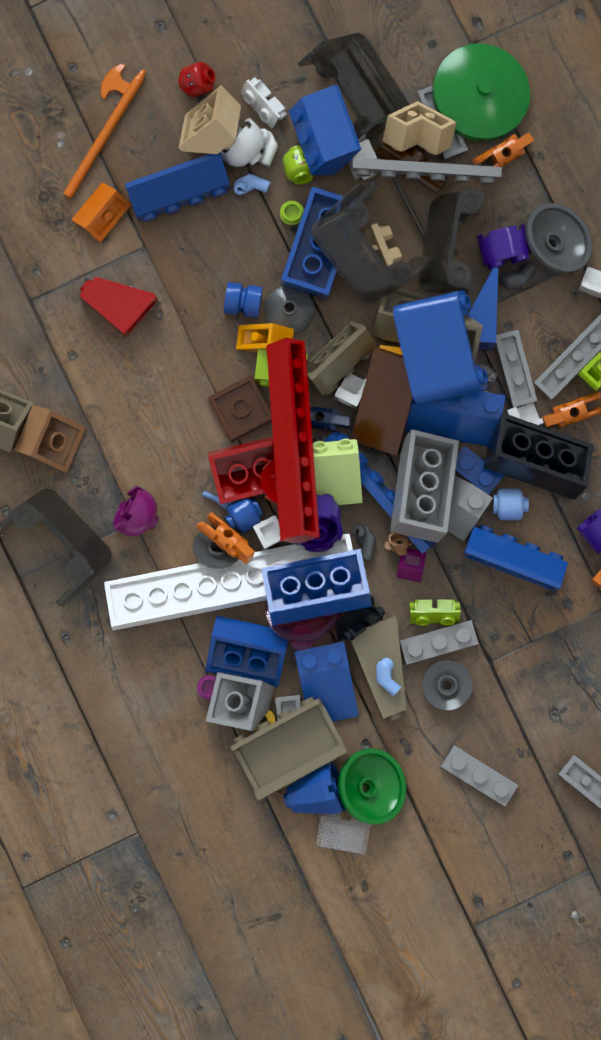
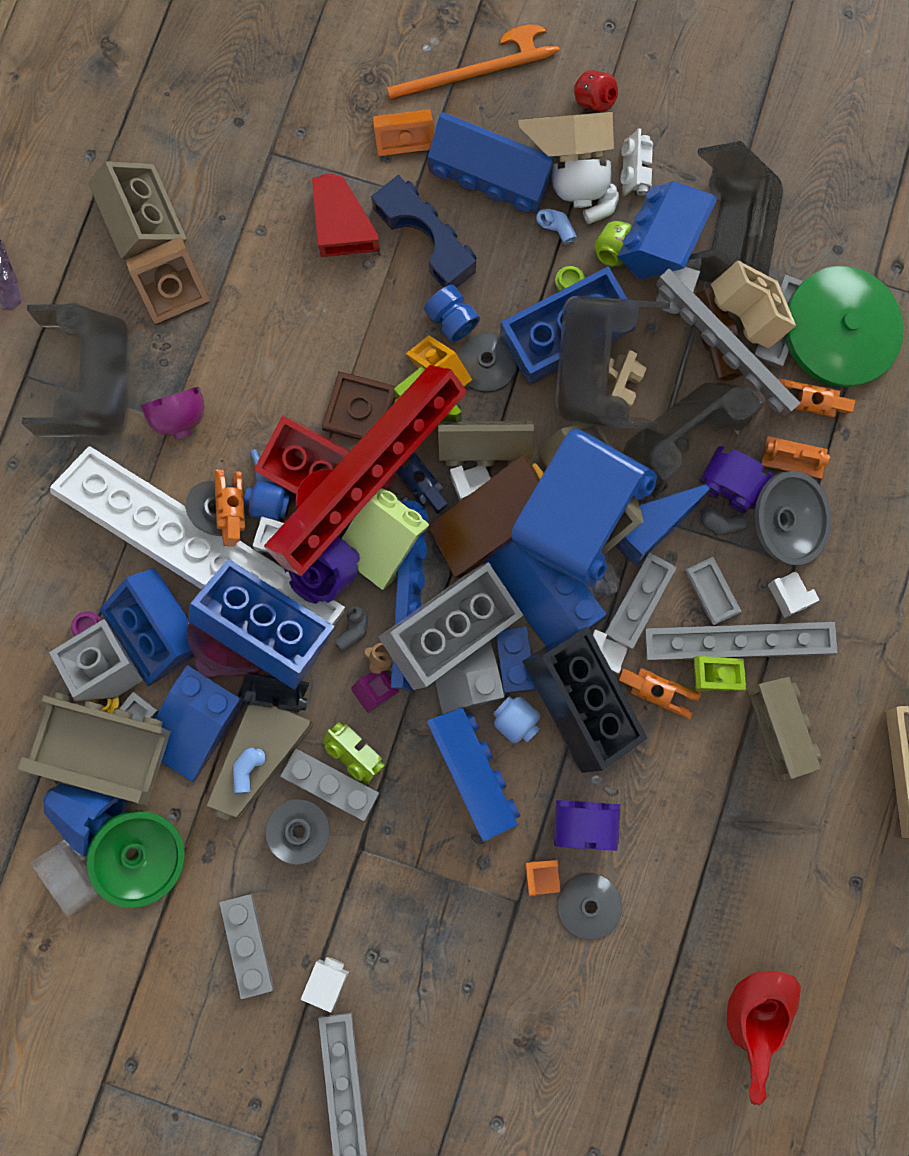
camera: 45 degrees right, 5 degrees down
none -> white brick [301,957,349,1013]
none -> dark blue arch [371,175,477,288]
none -> light grey tile [684,557,742,626]
none -> orange hinge [761,436,830,479]

